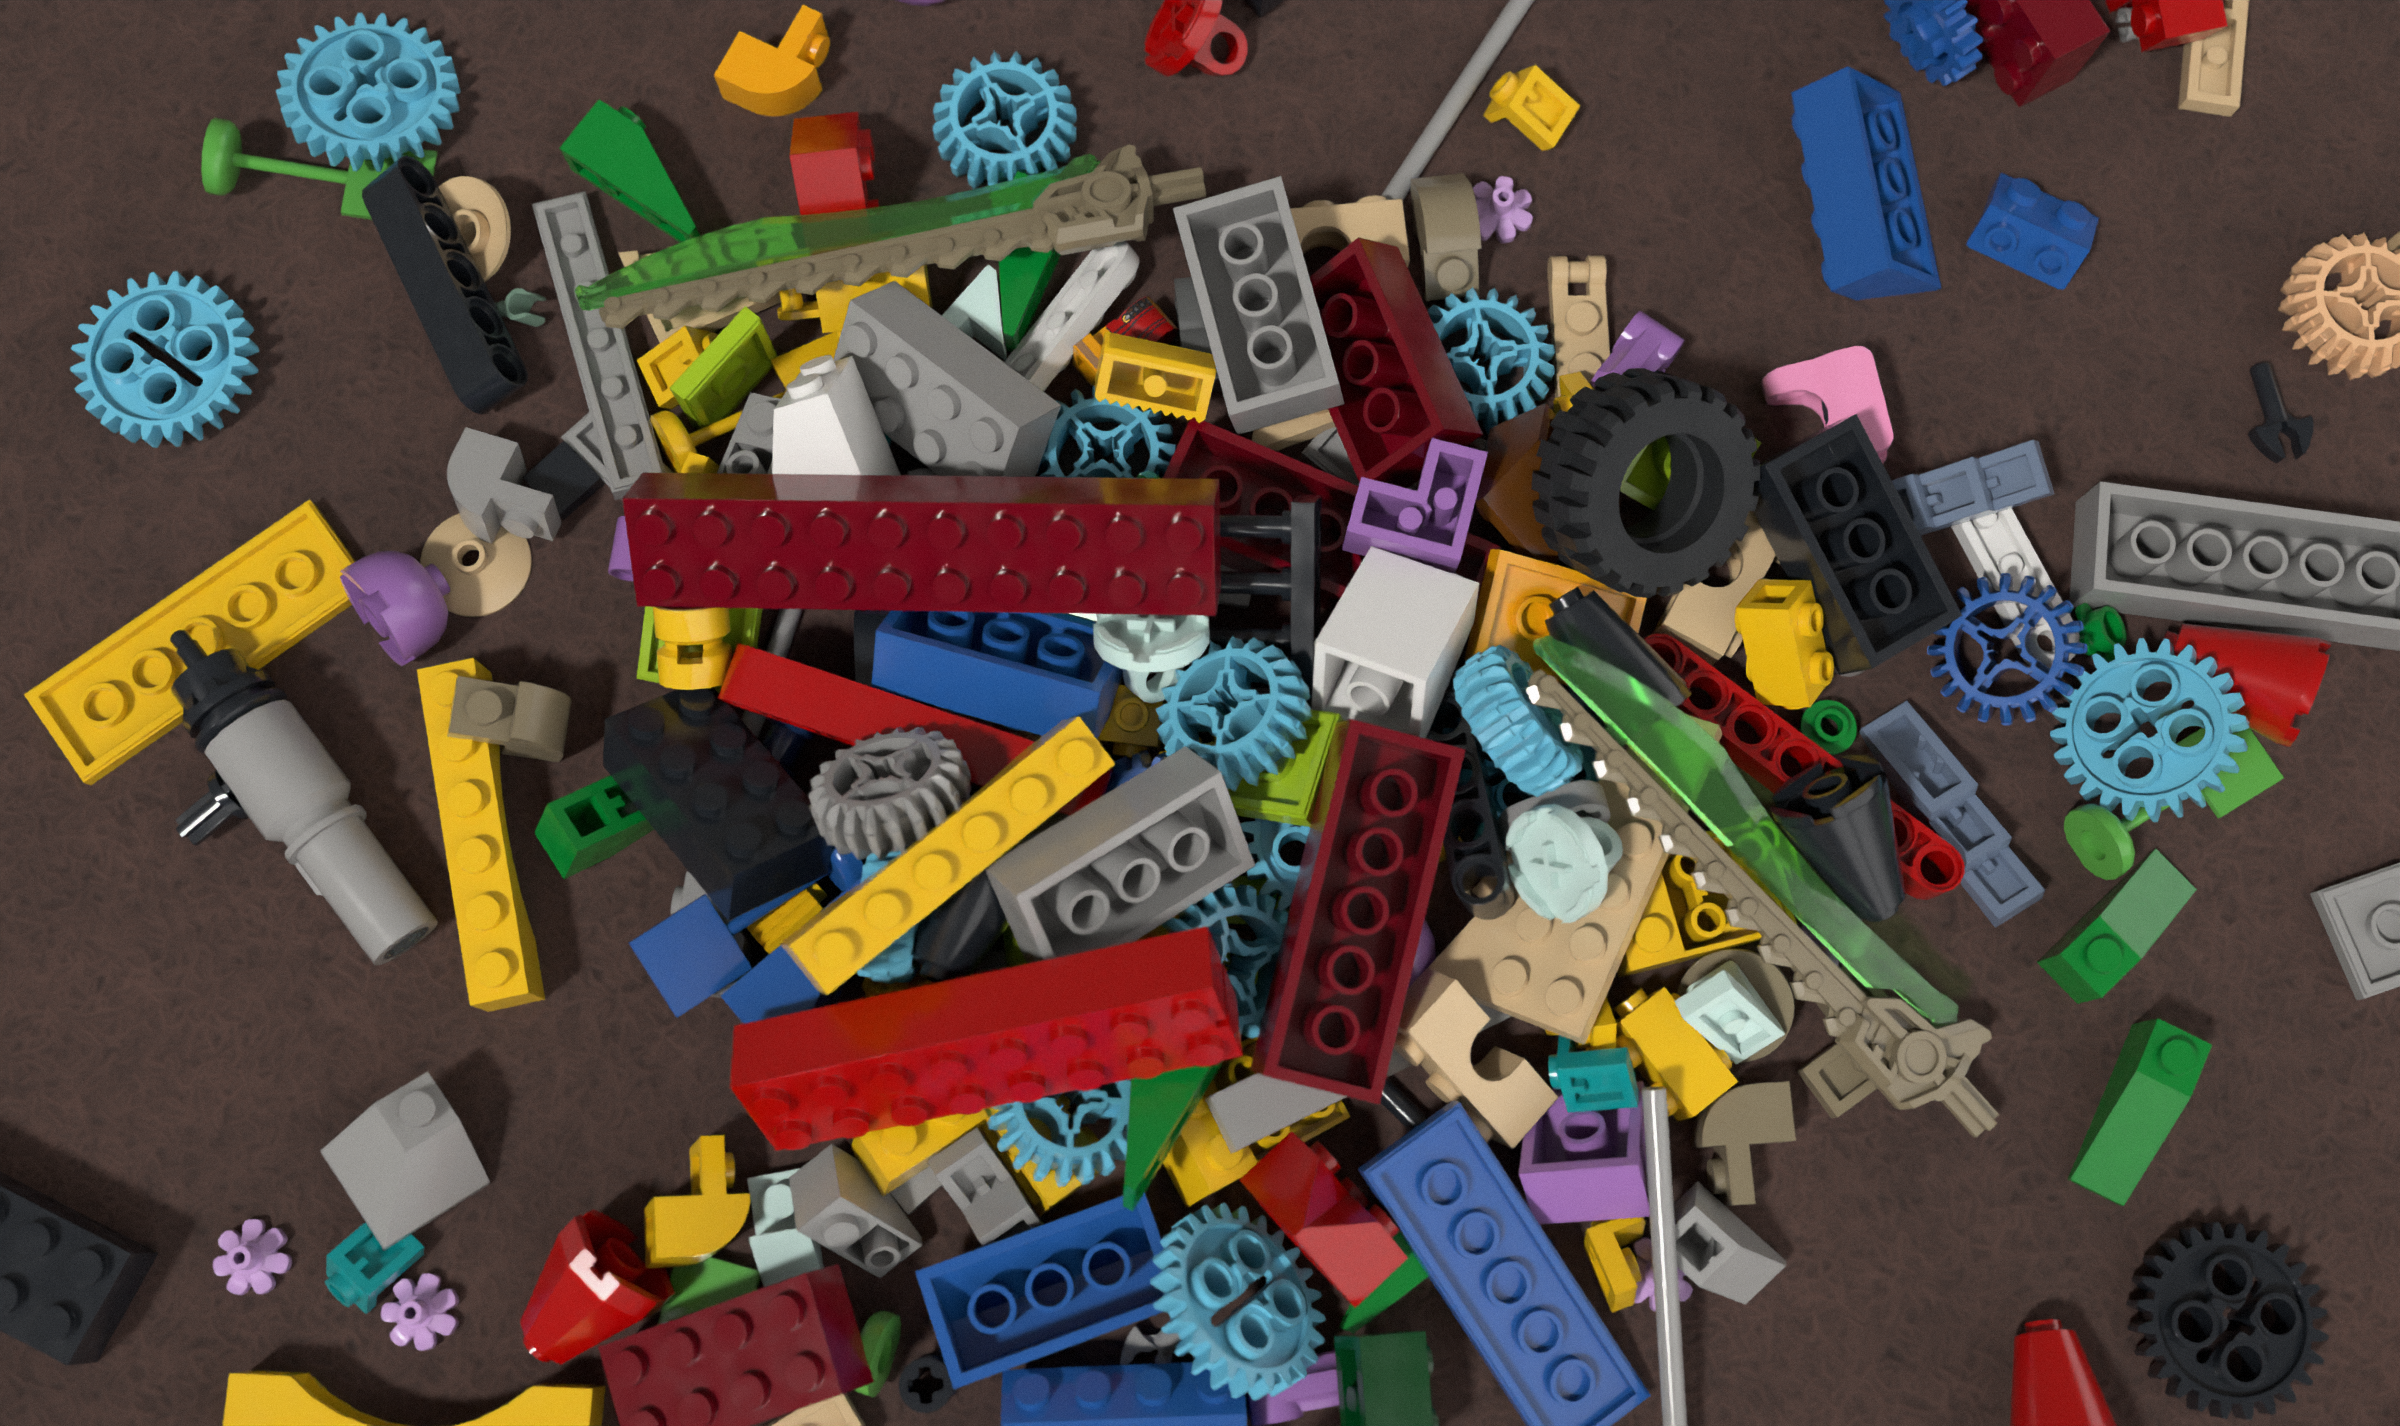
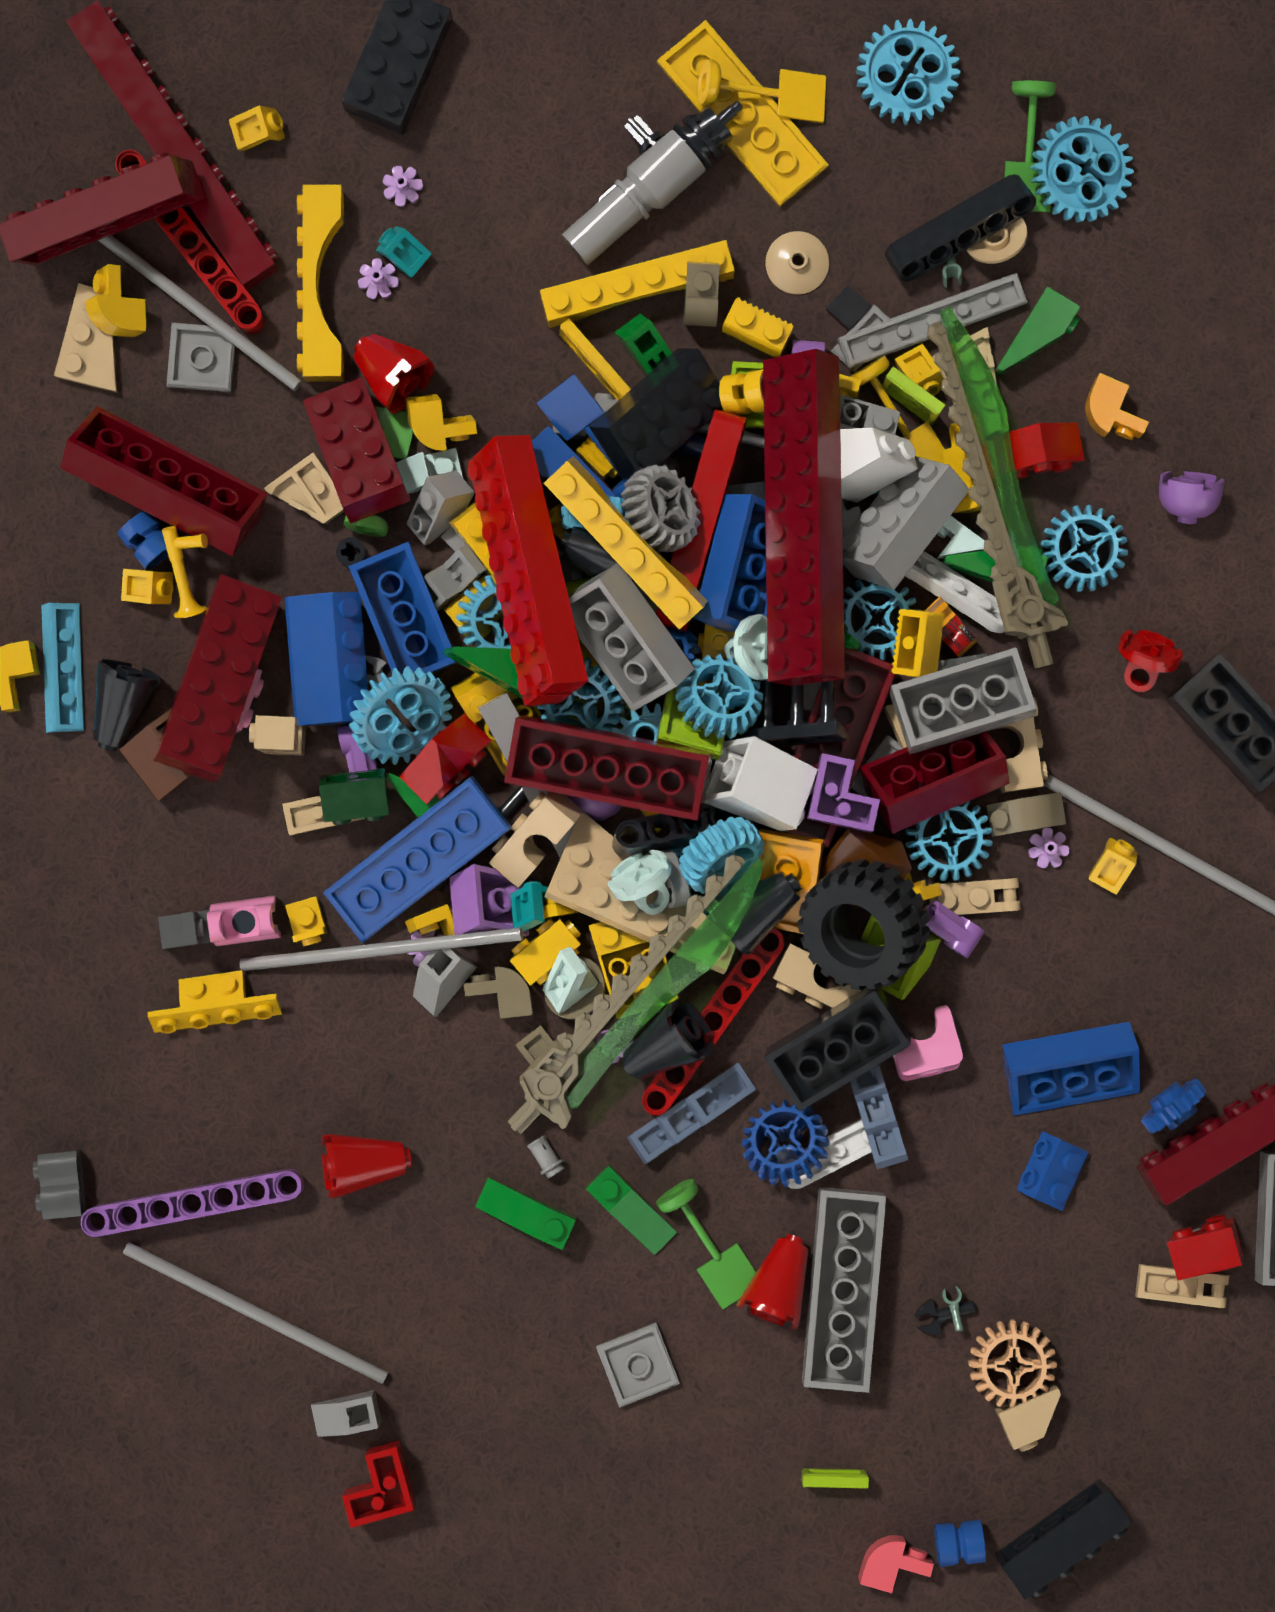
camera: 90 degrees right, 10 degrees up
light grey slope [321,1071,490,1251] -> none
medium lavender cylinder [340,551,450,666] -> none
light grey brick [447,427,562,544] -> none
yellow brick [1734,579,1834,710] -> none
green plate [1799,700,1857,756] -> none
medium azure gear [2050,638,2249,822] -> none
green plate [2076,603,2126,662] -> none
black gear [2126,1222,2329,1420] -> none
none -> light grey pin [527,1135,564,1179]
none -> yellow tile [559,318,631,400]
none -> yellow piece [697,59,826,123]
none -> yellow brick [722,297,793,358]
none -> sand green hand [941,1286,963,1332]

